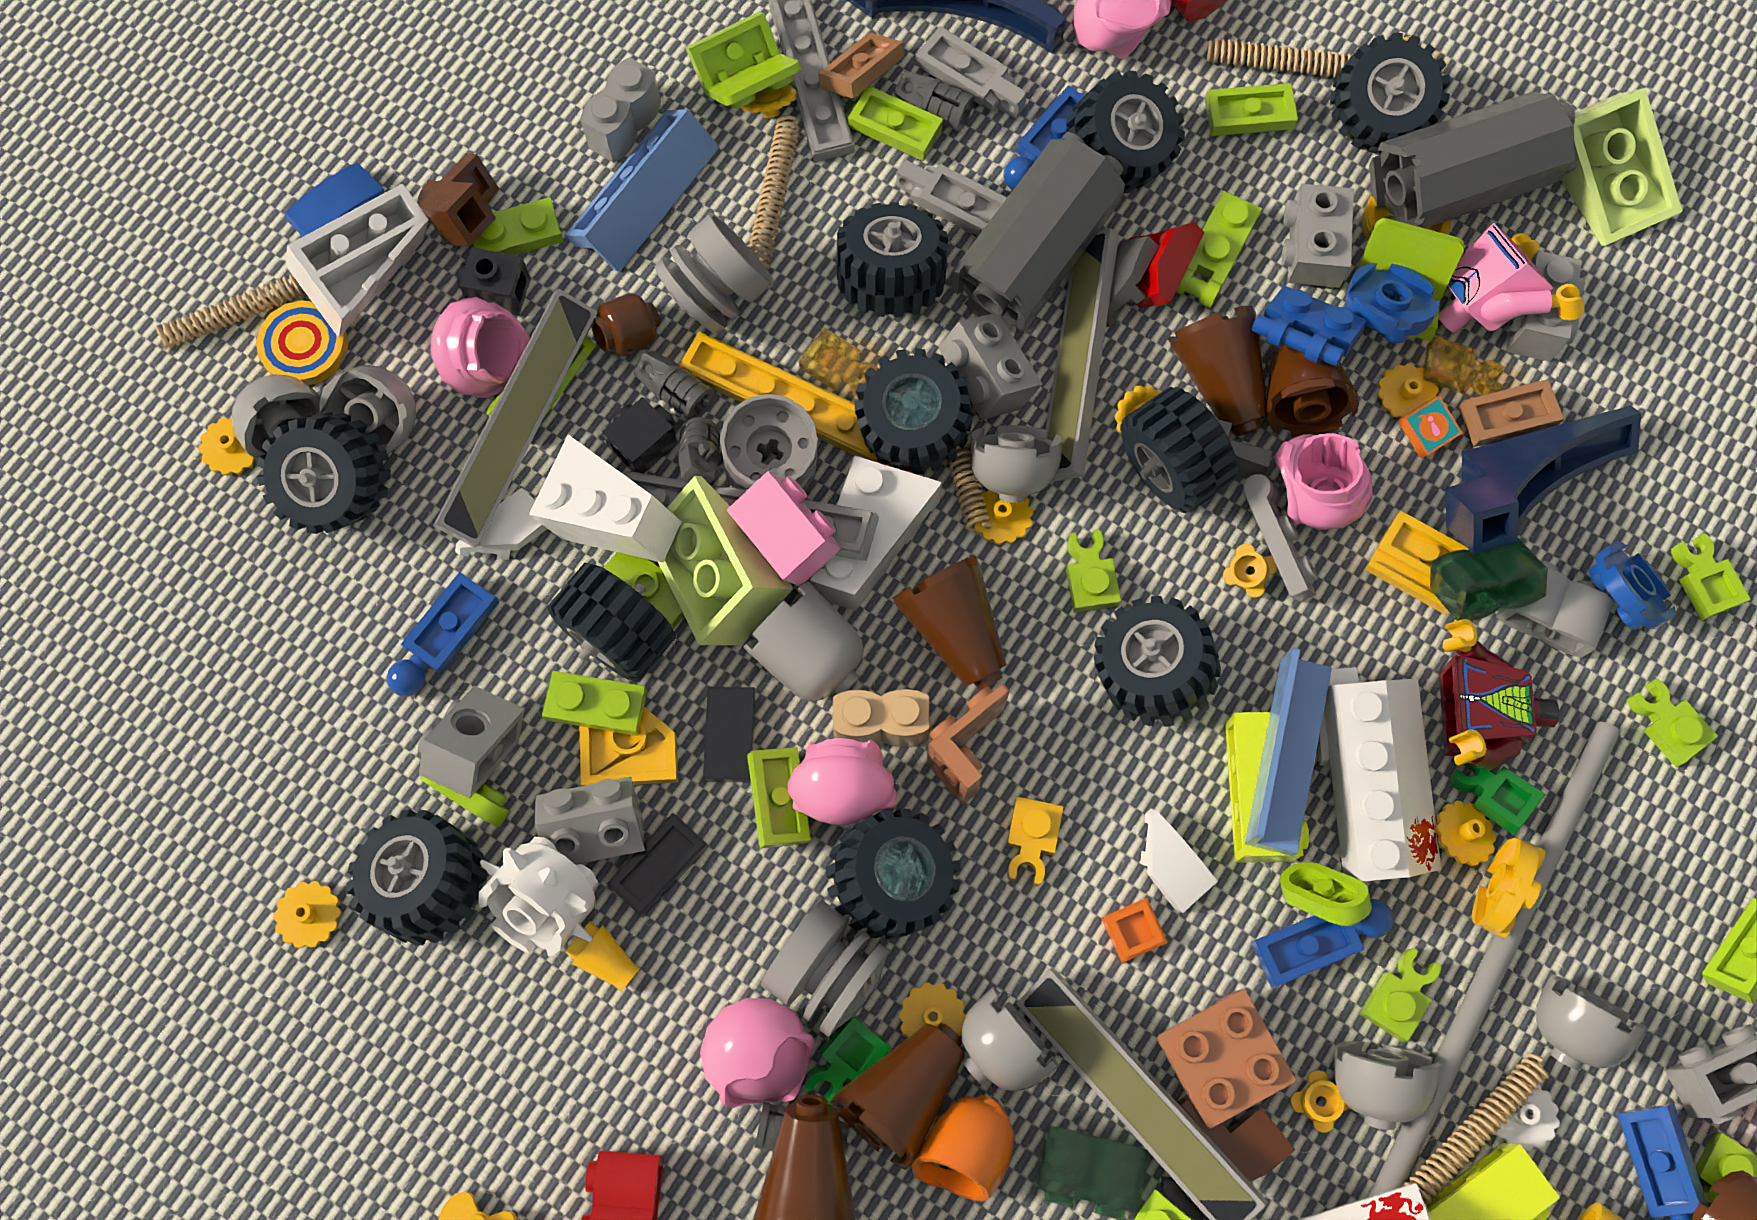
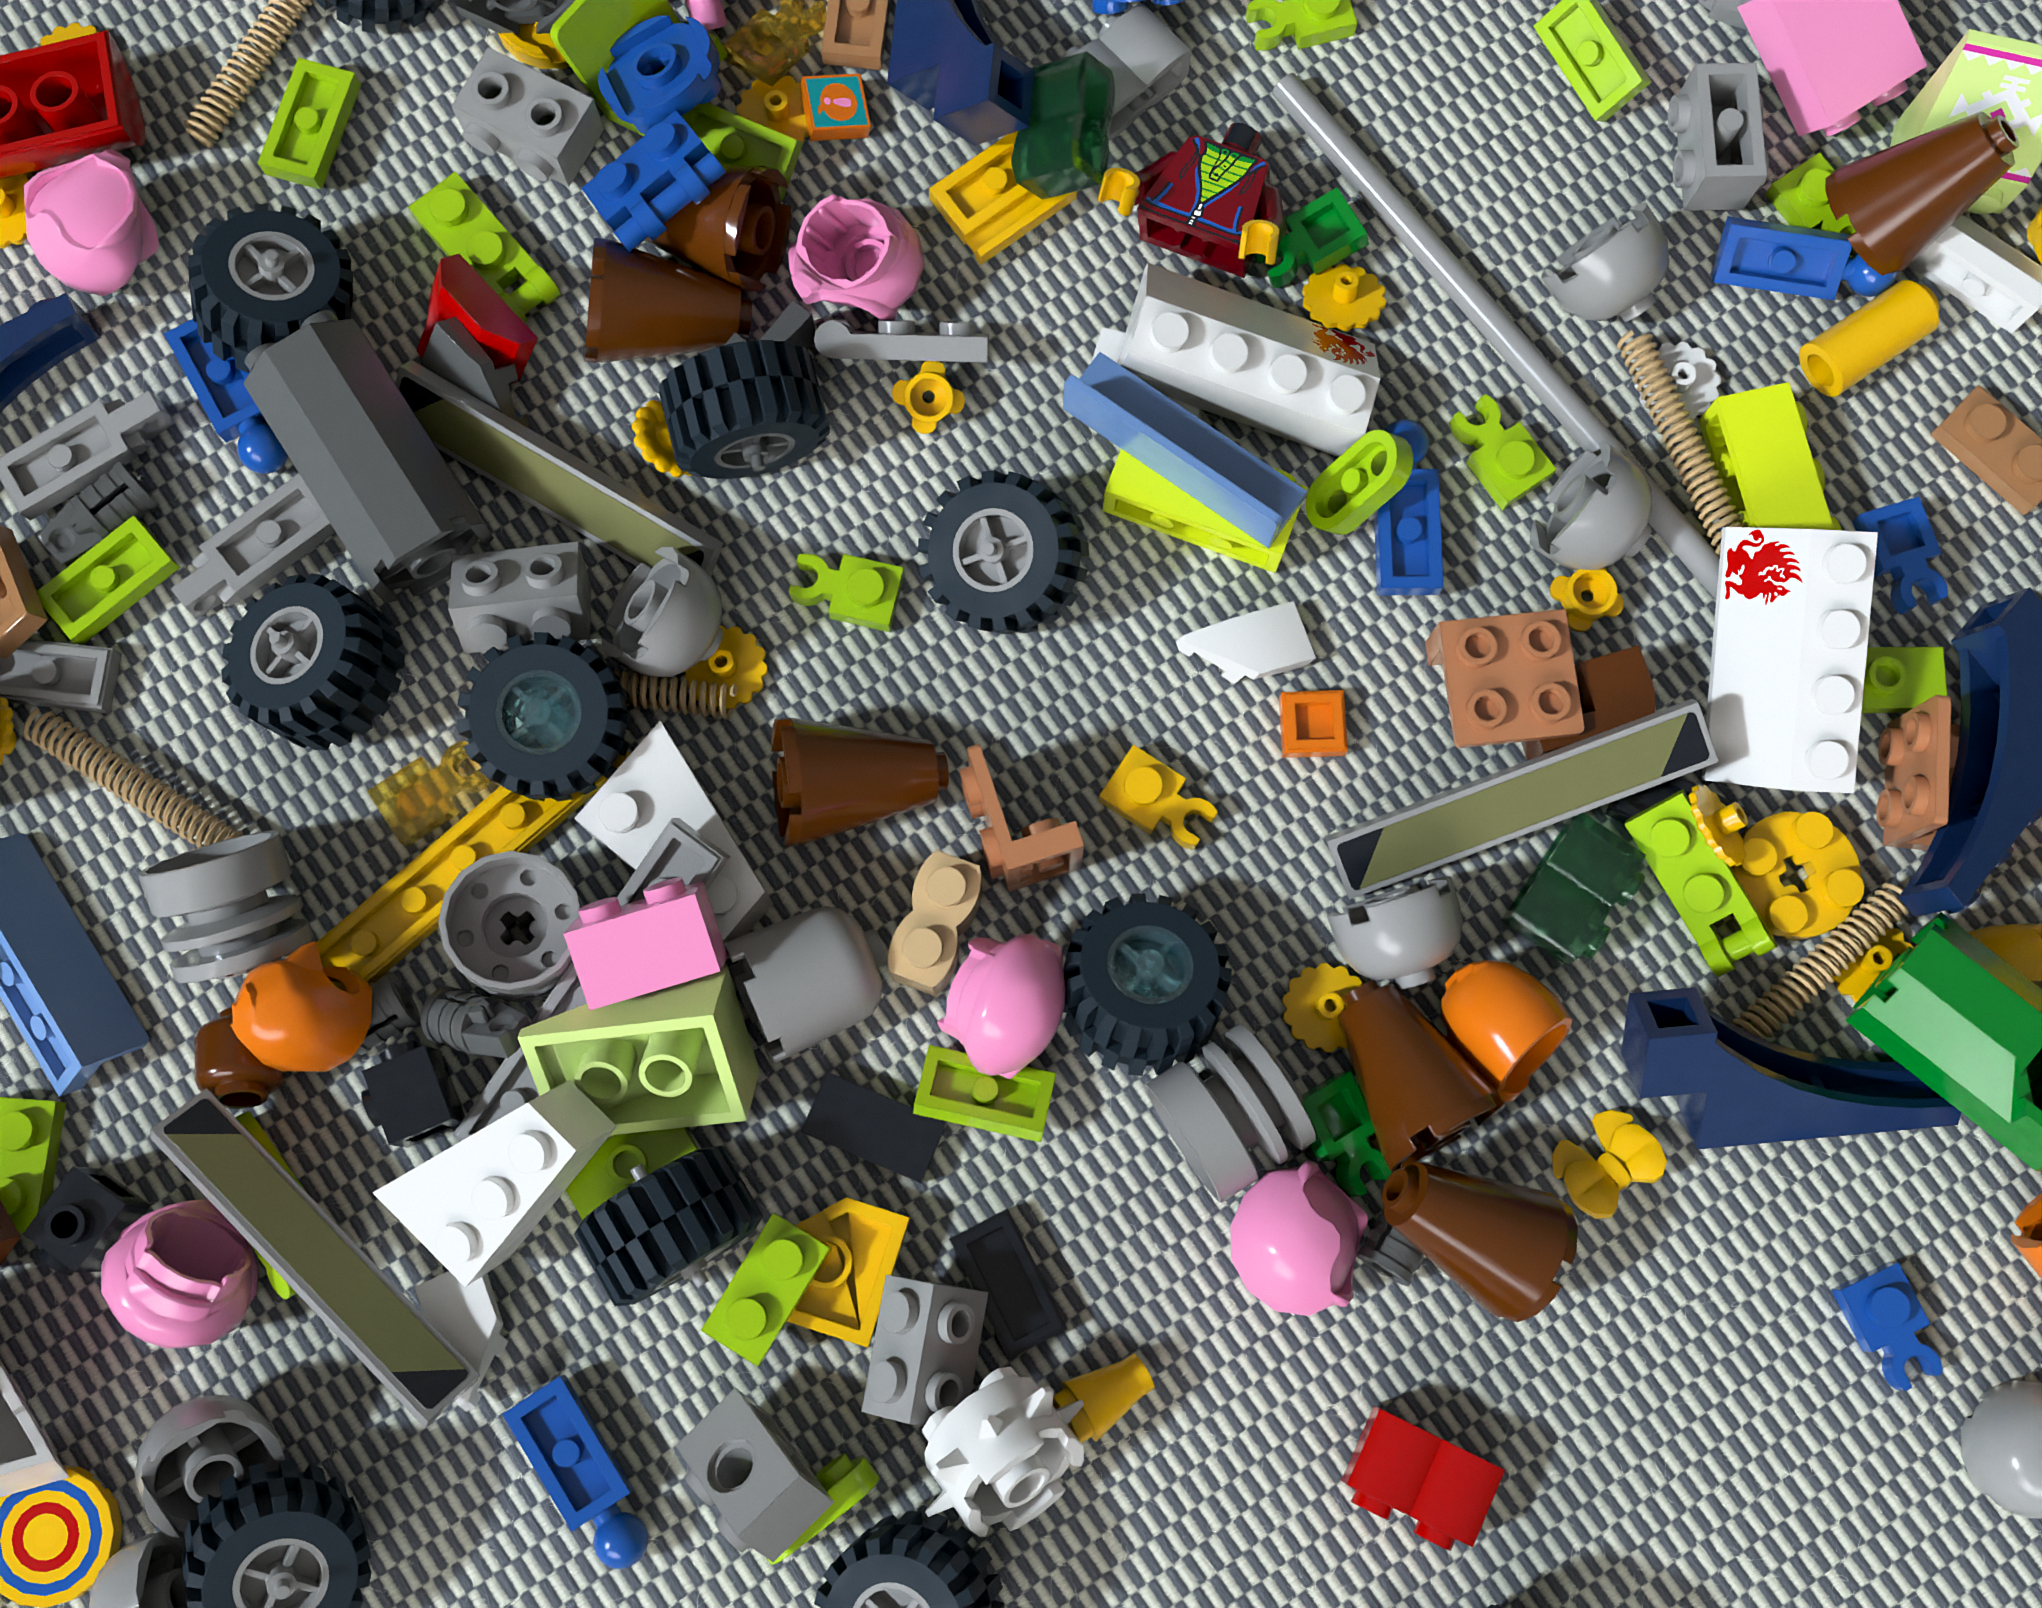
camera: 70 degrees left, 5 degrees up
yellow plate [1472,837,1546,939] -> none
none -> orange piece [230,941,372,1072]
none -> lime plate [682,102,803,200]

